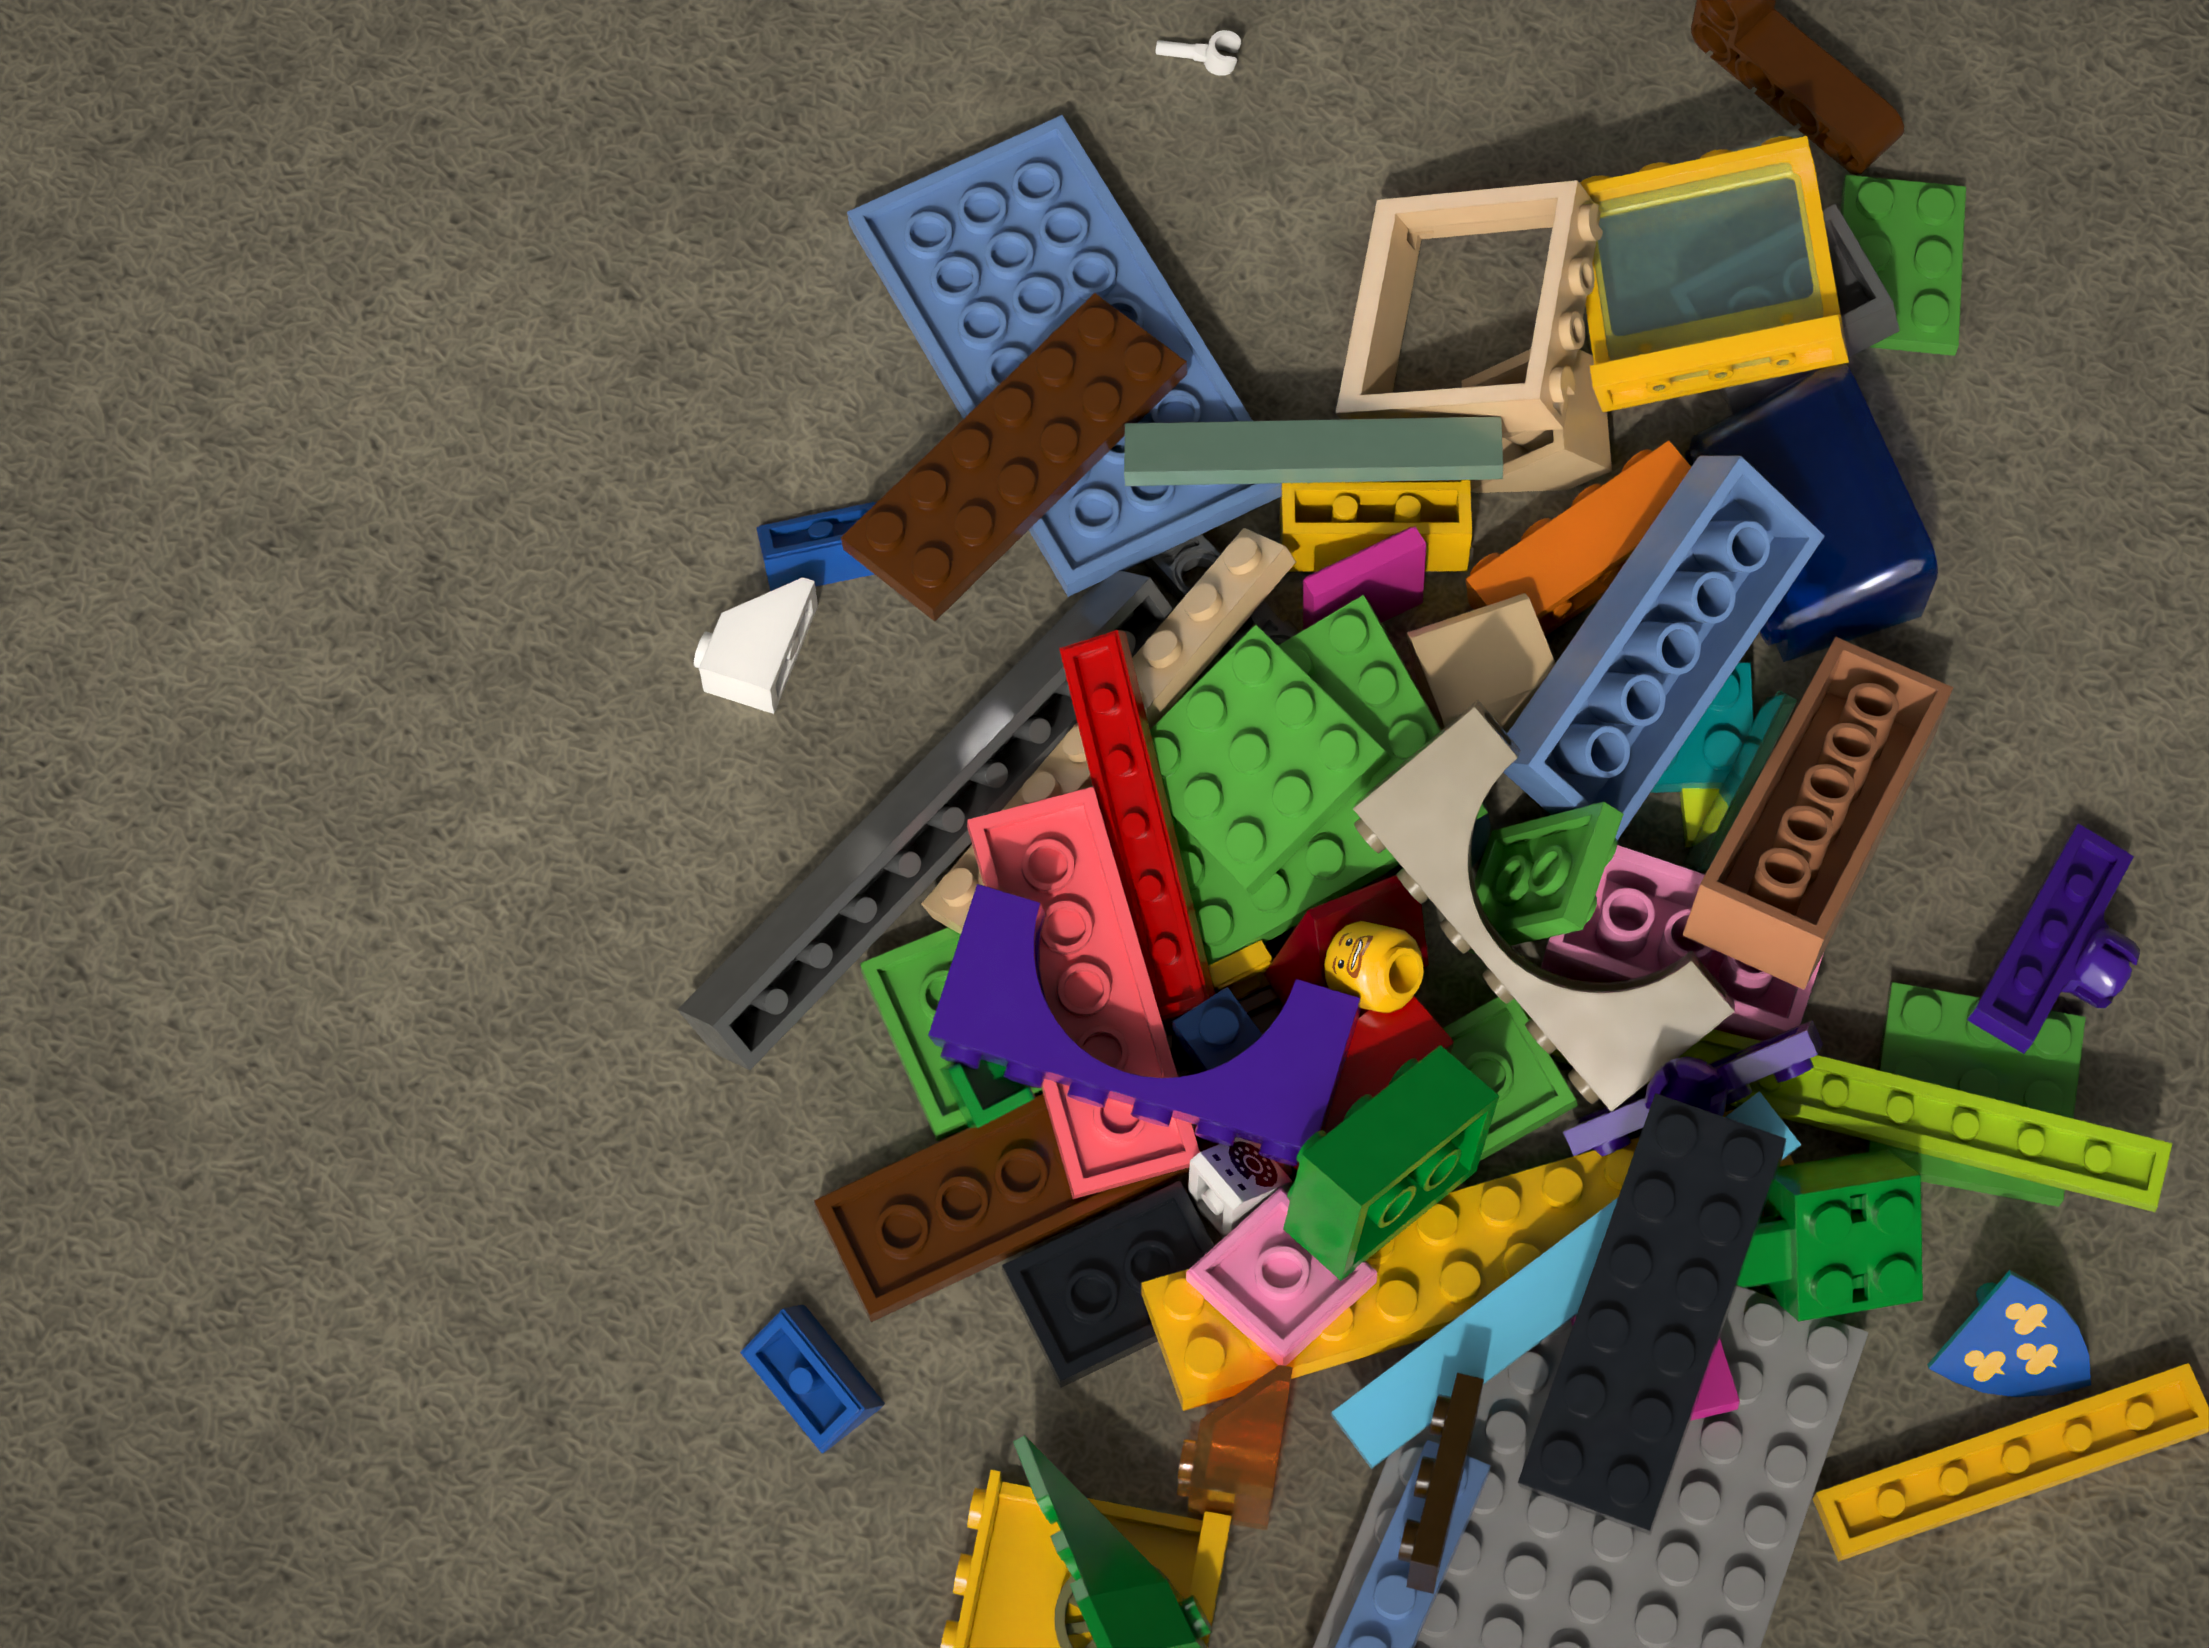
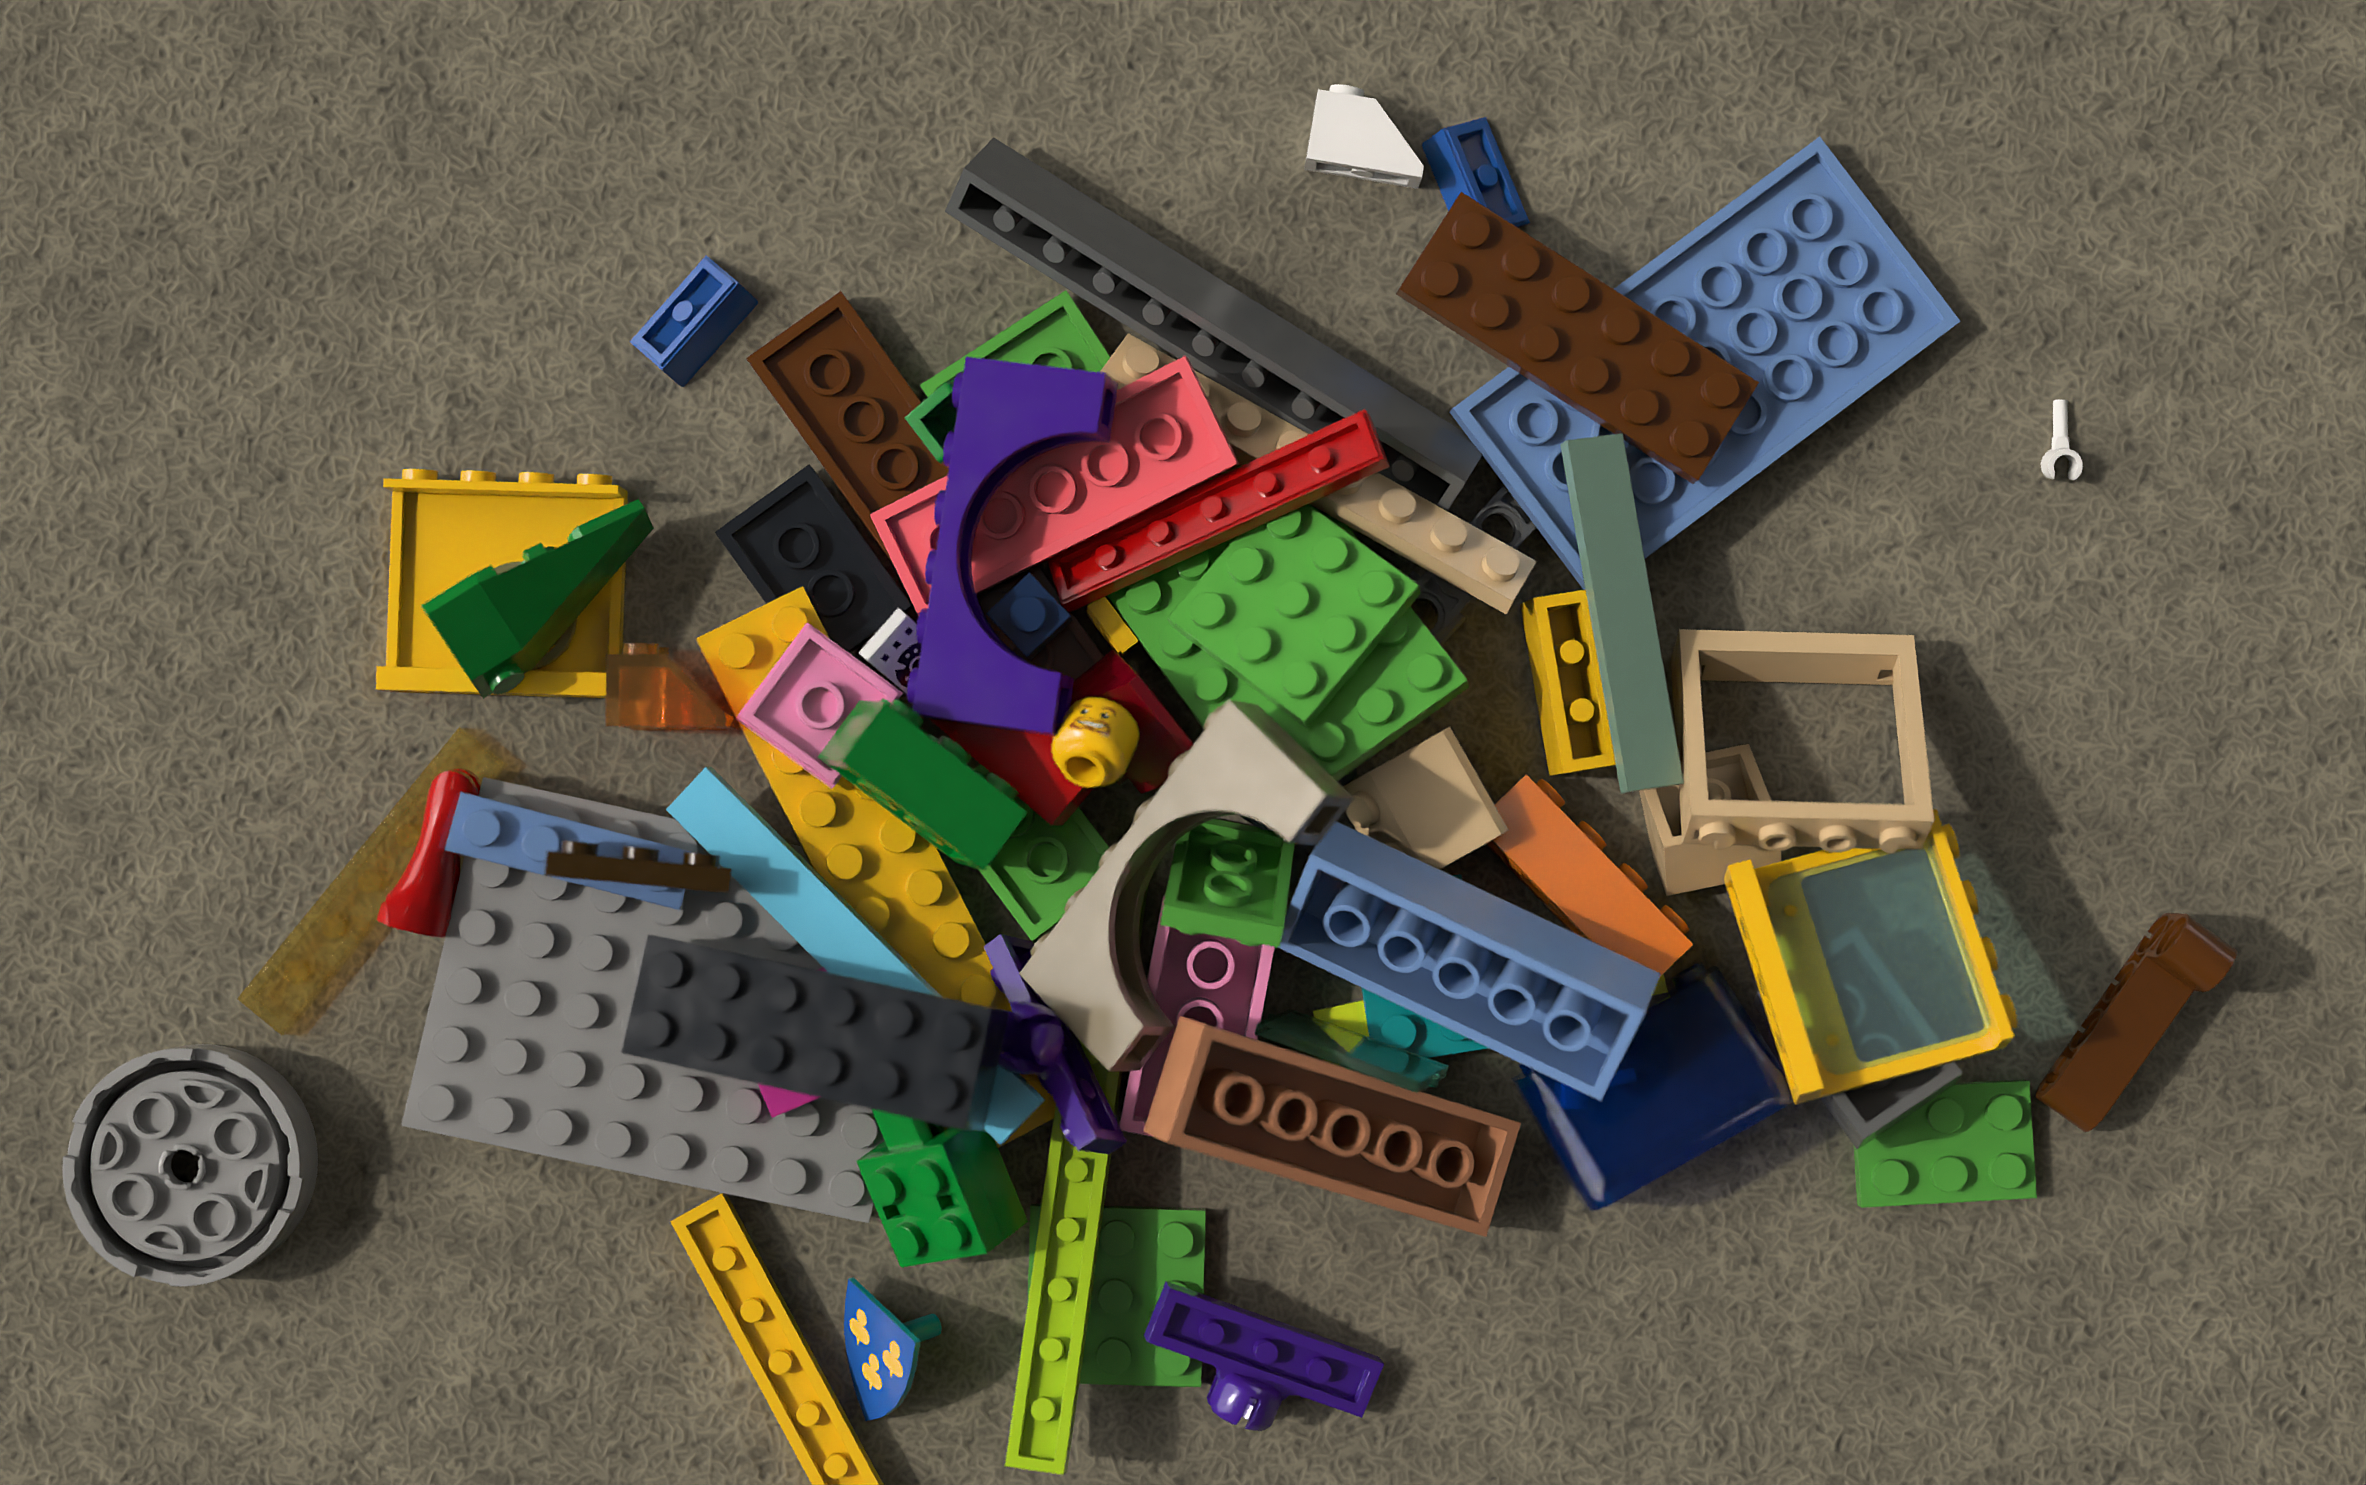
camera: 80 degrees right, 20 degrees up
dark pink tile [1303,526,1426,630] -> none

